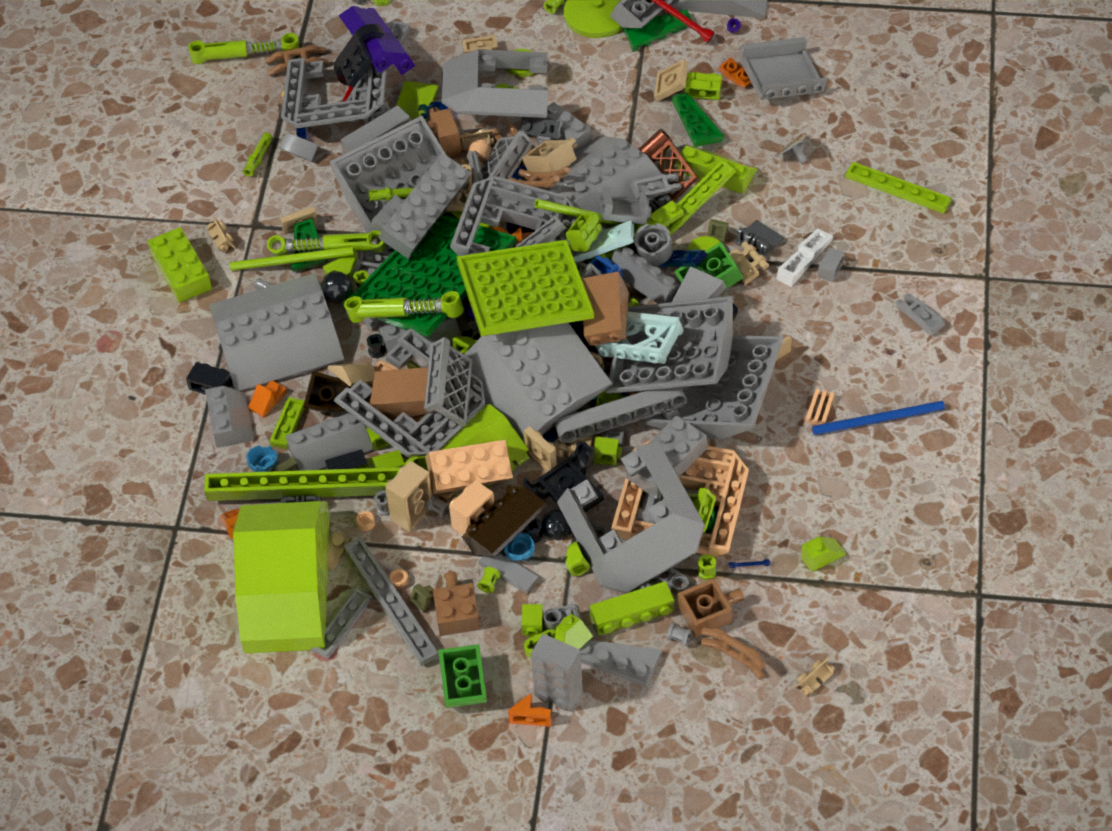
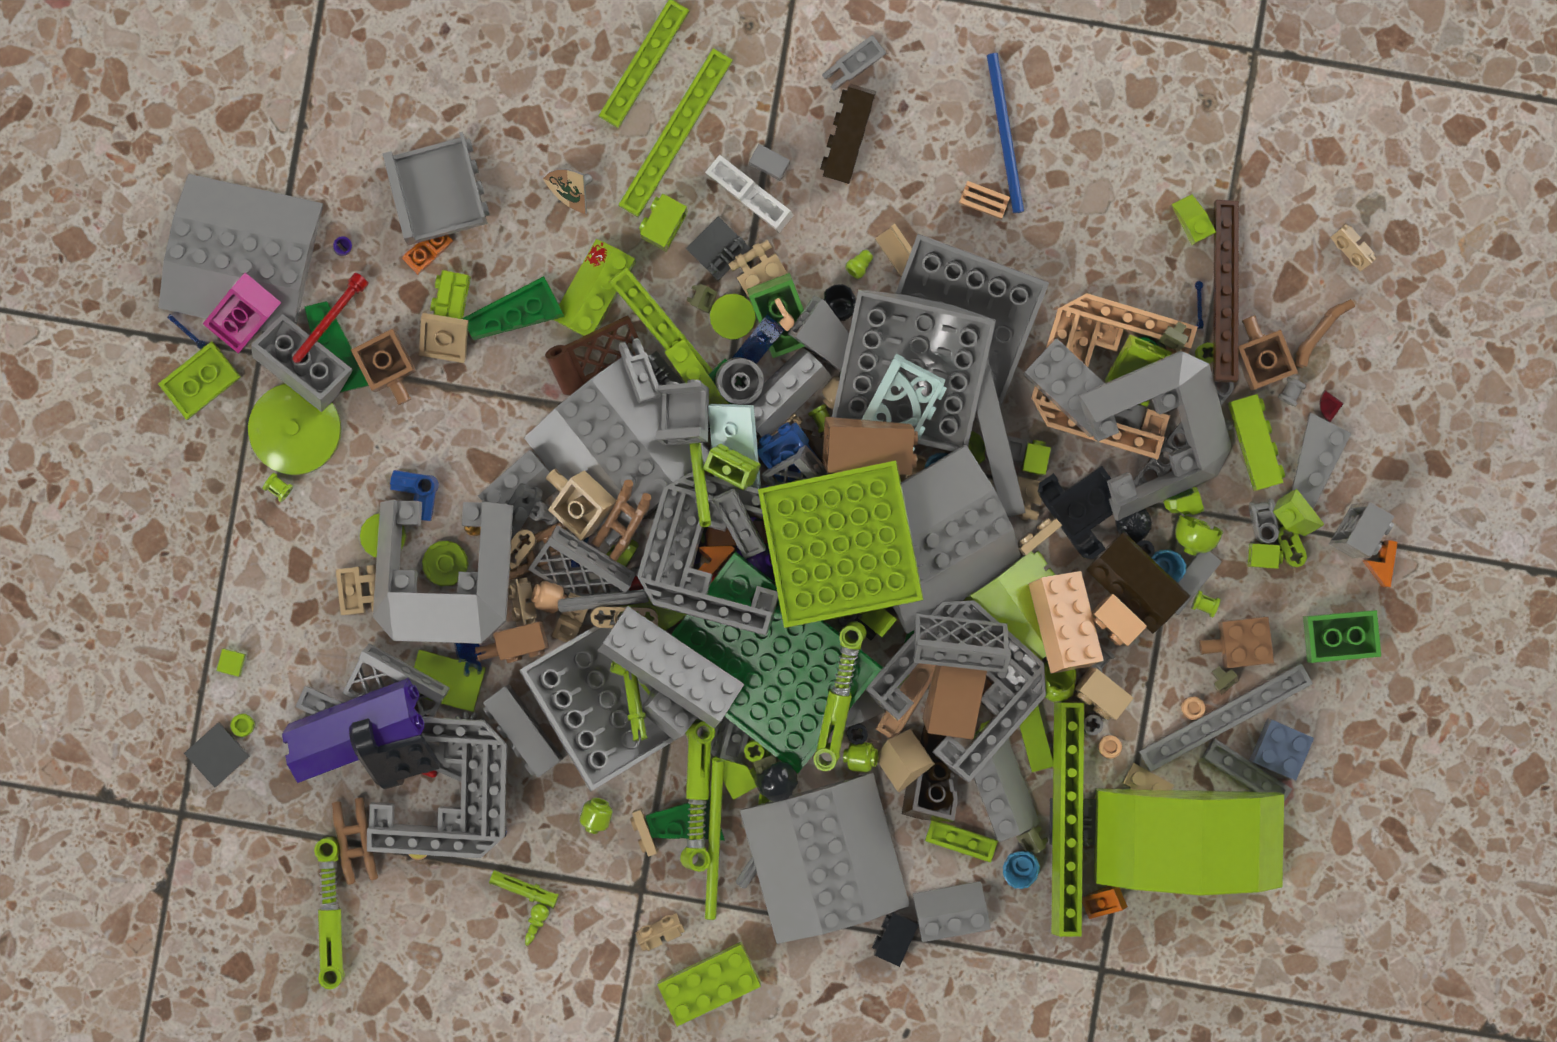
camera: 90 degrees left, 35 degrees up
orange slope [248,380,287,418] -> none
light grey slope [279,133,319,162] -> none
black tile [325,449,368,470] -> none
none -> light grey fence [343,643,450,718]
none -> medium nougat brick [351,329,416,405]
none -> blue piece [390,470,439,521]
none -> tan beam [510,530,536,569]
none -> lime bar [525,904,549,946]
none -> lime head [580,798,612,834]
none -> lime tile [618,48,733,217]
none -> lime brick [639,193,688,252]
none -> light nougat hand [774,298,794,331]
none -> dark brown wedge [820,84,877,184]
none -> lime head [843,742,878,772]
none -> lime piece [845,250,873,279]
none -> olive tile [1159,321,1189,352]
none -> lime cylinder [1175,515,1223,556]
none -> reddish brown plate [1213,200,1239,383]
none -> sand blue brick [1249,718,1314,781]
none -> dark red tile [1319,390,1344,422]

